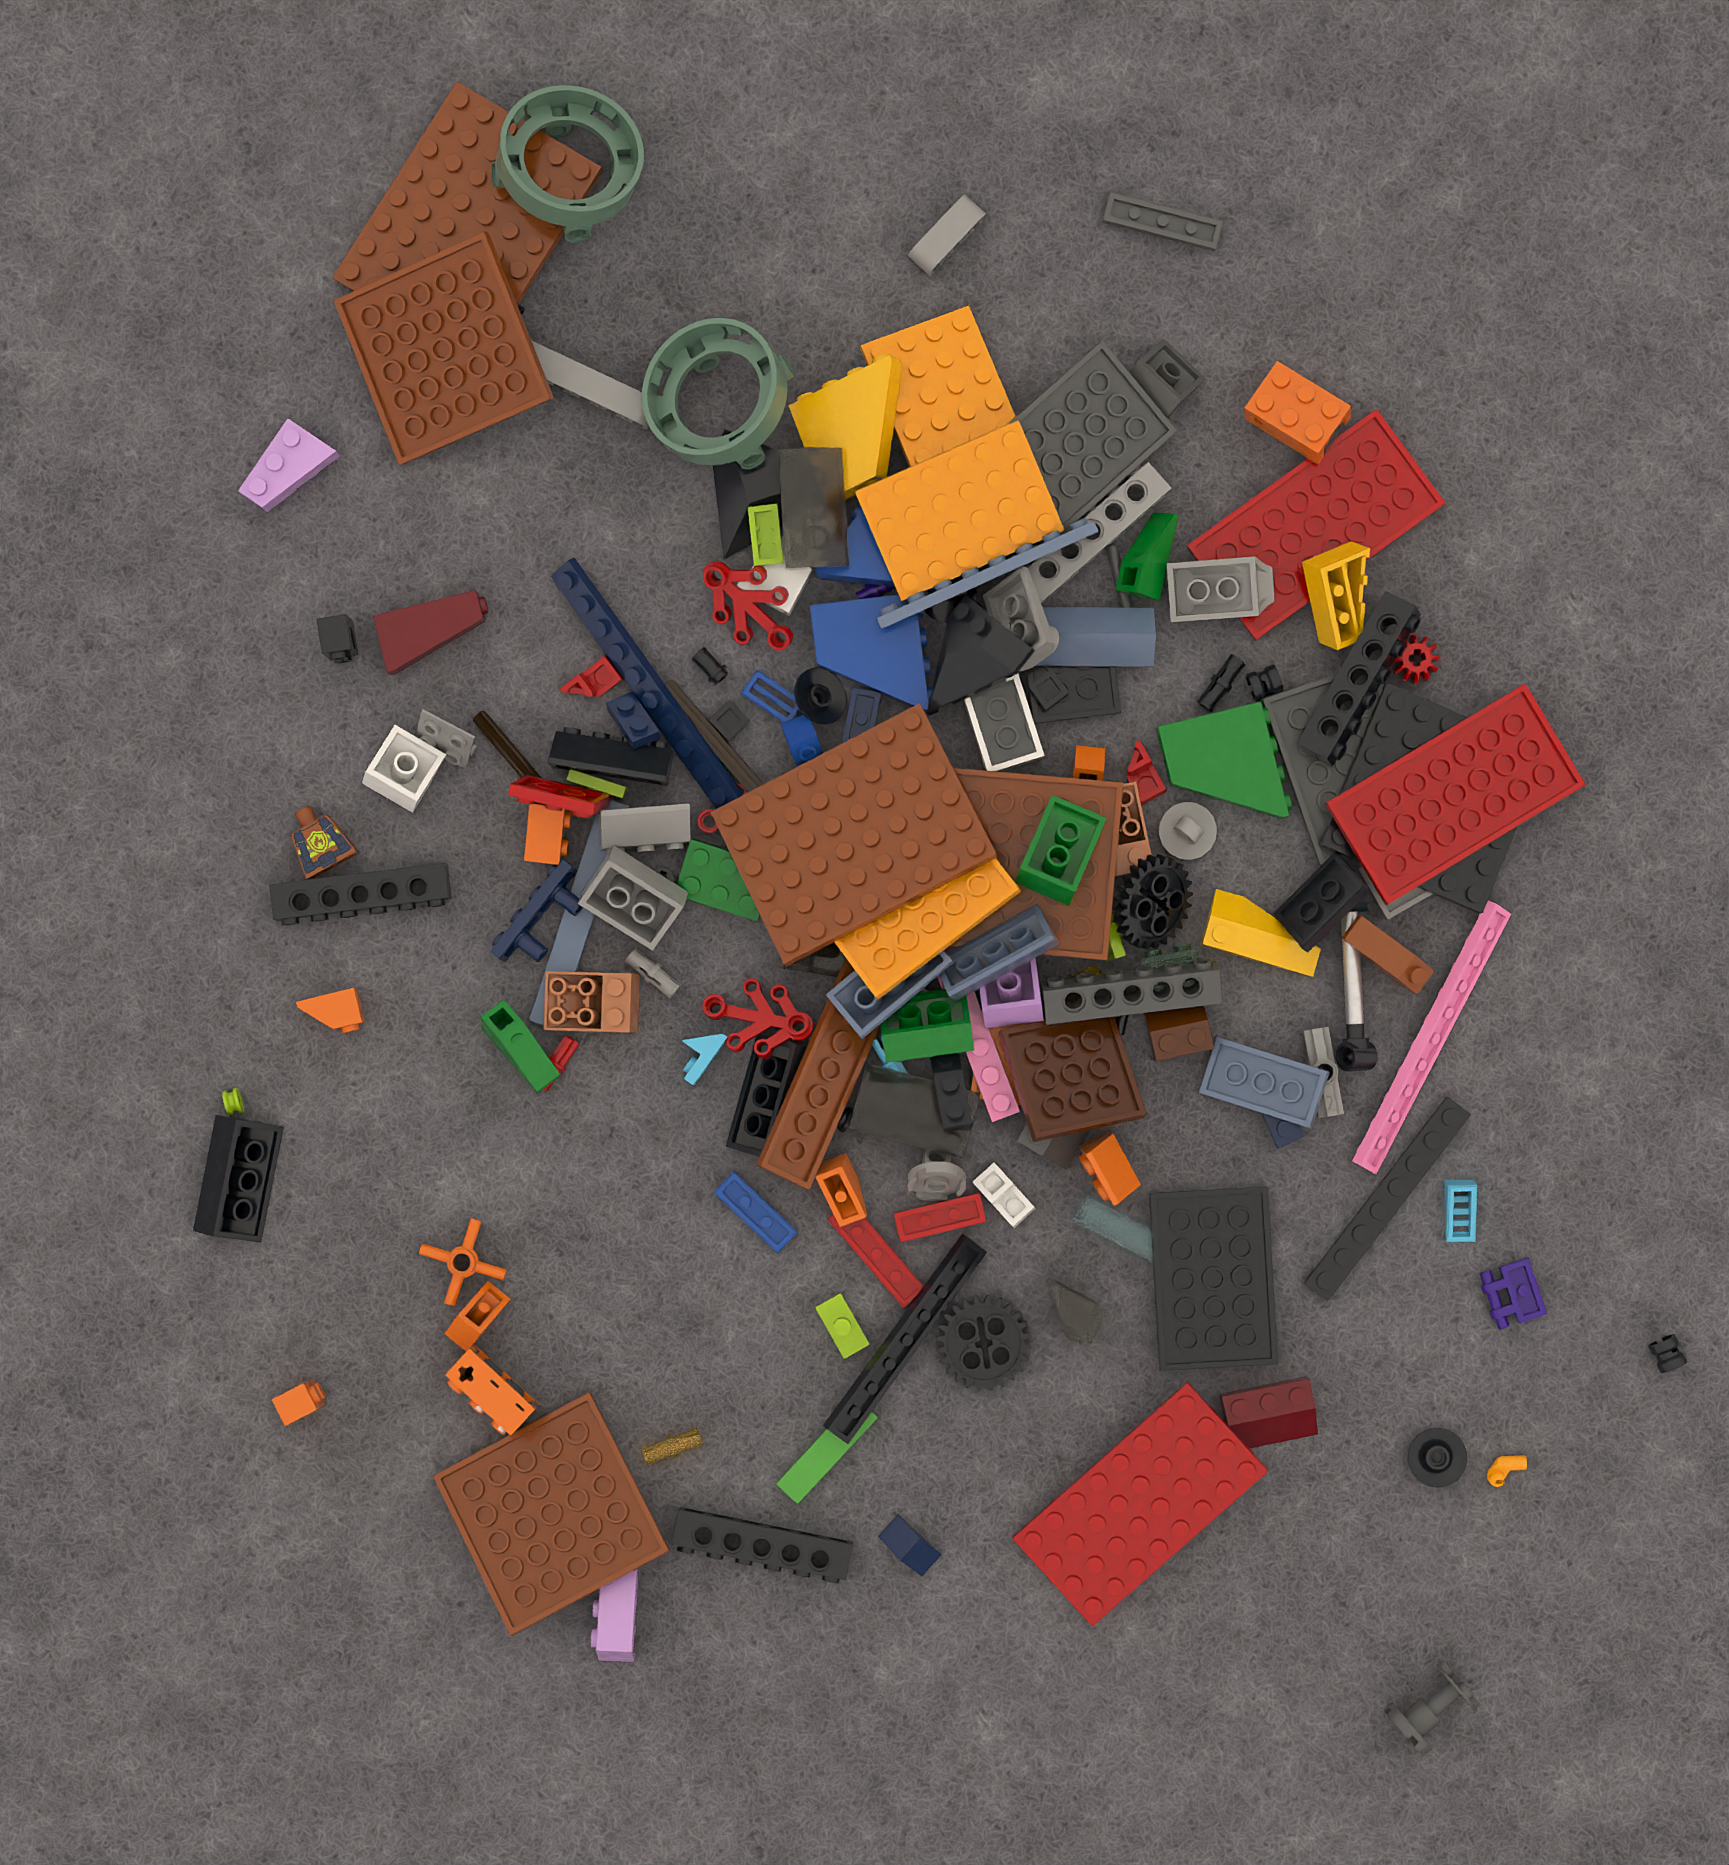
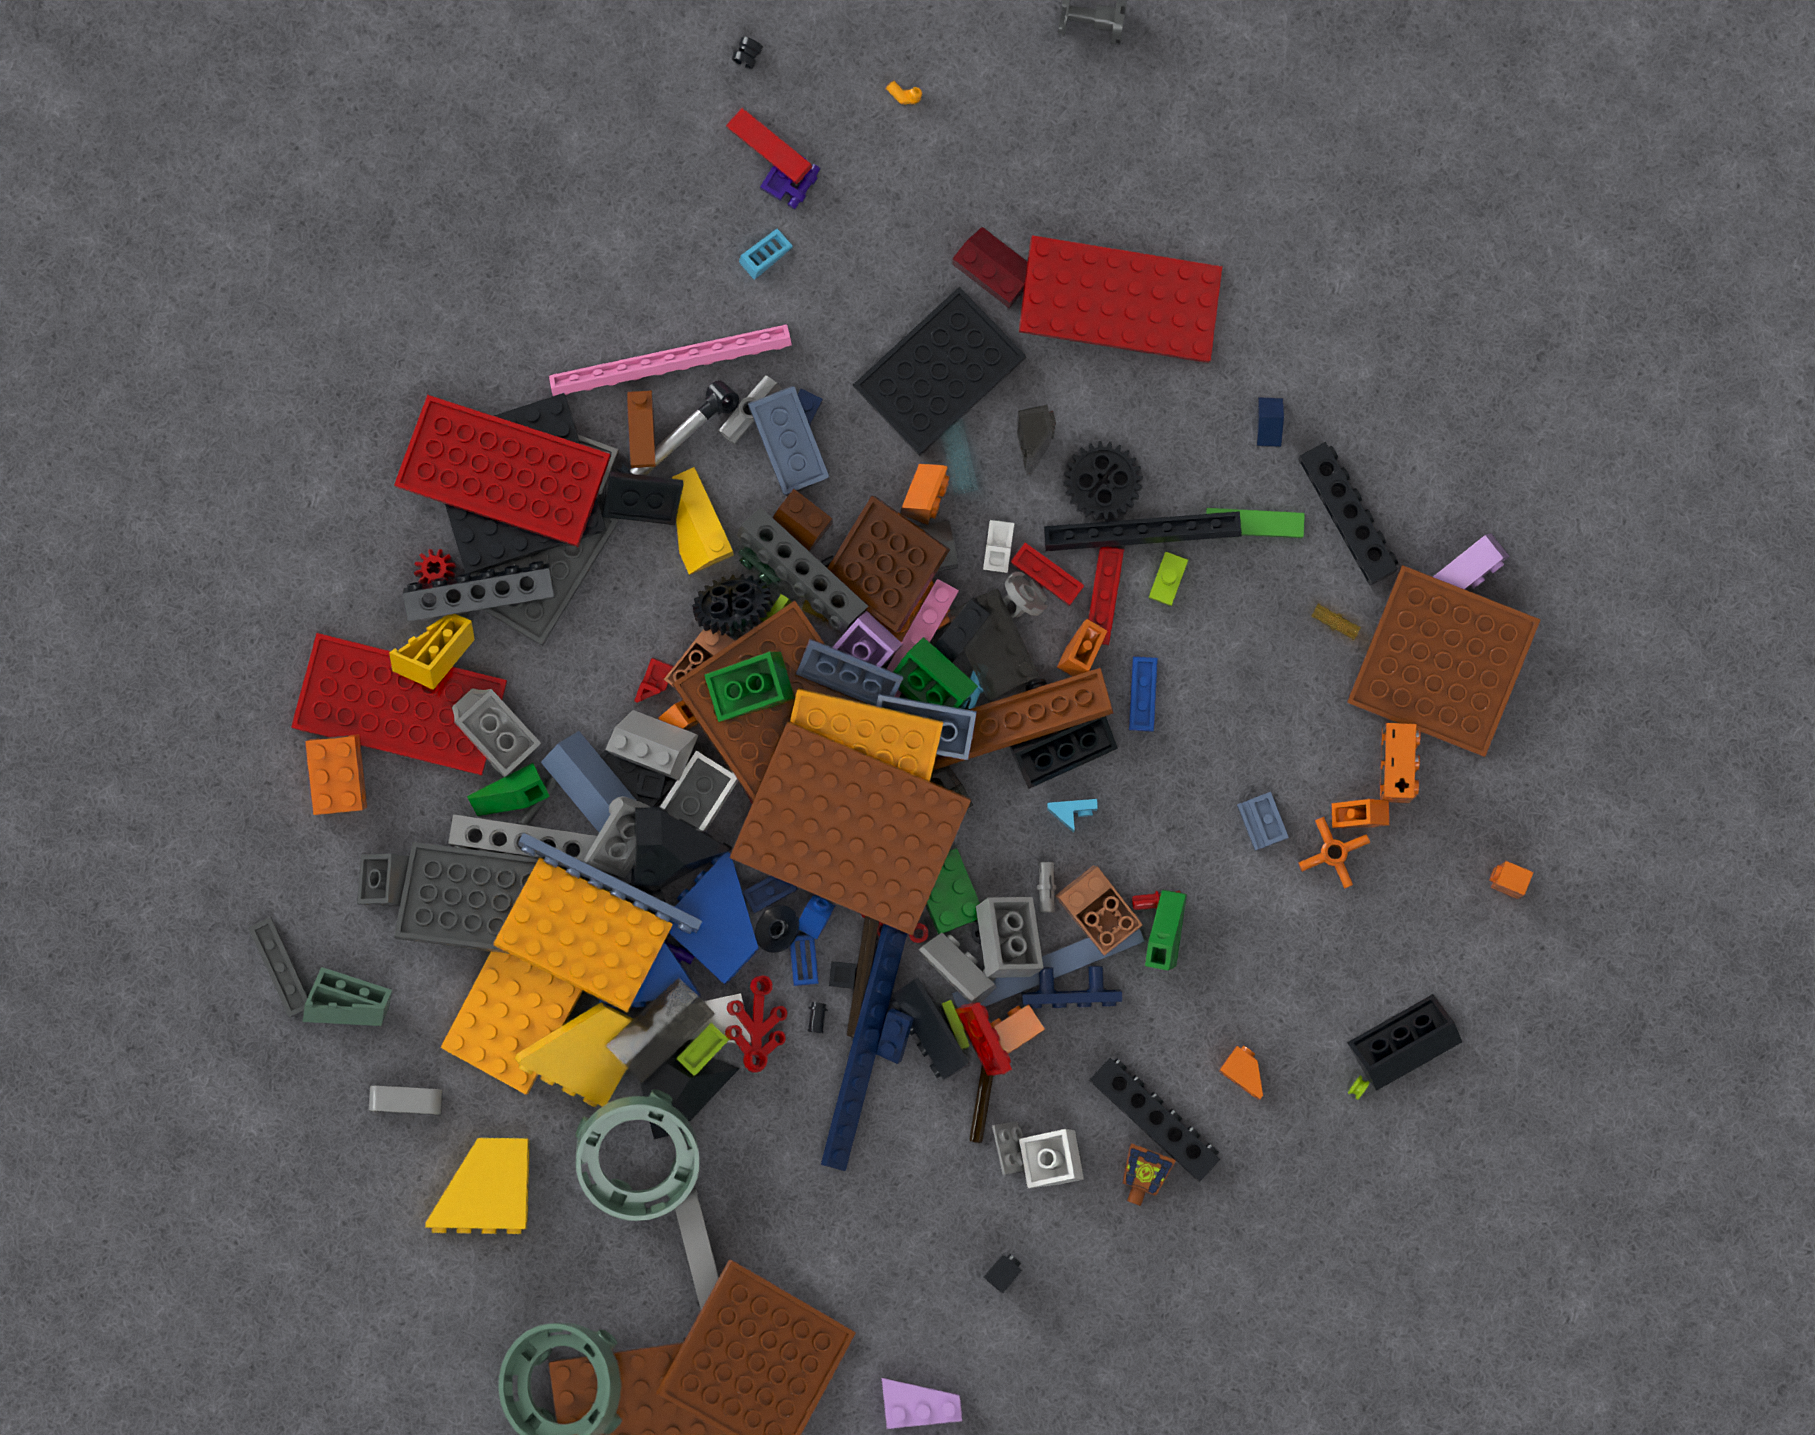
camera: 130 degrees left, 5 degrees down
dark red slope [373,590,489,676] -> none
red slope [560,656,624,697] -> none
red plant [702,978,814,1059] -> none
green slope [1156,702,1292,819] -> none
light grey tile [1158,802,1217,860] -> none
black pin [1197,654,1246,713] -> none
black wheel [1246,664,1283,701] -> none
black plate [1304,1097,1471,1301] -> none
black dish [1408,1428,1467,1488] -> none
none -> sand green wedge [302,967,392,1026]
none -> yellow slope [425,1138,530,1234]
none -> light grey slope [605,710,699,781]
none -> red tile [726,108,813,185]
none -> sand blue plate [1237,792,1289,851]

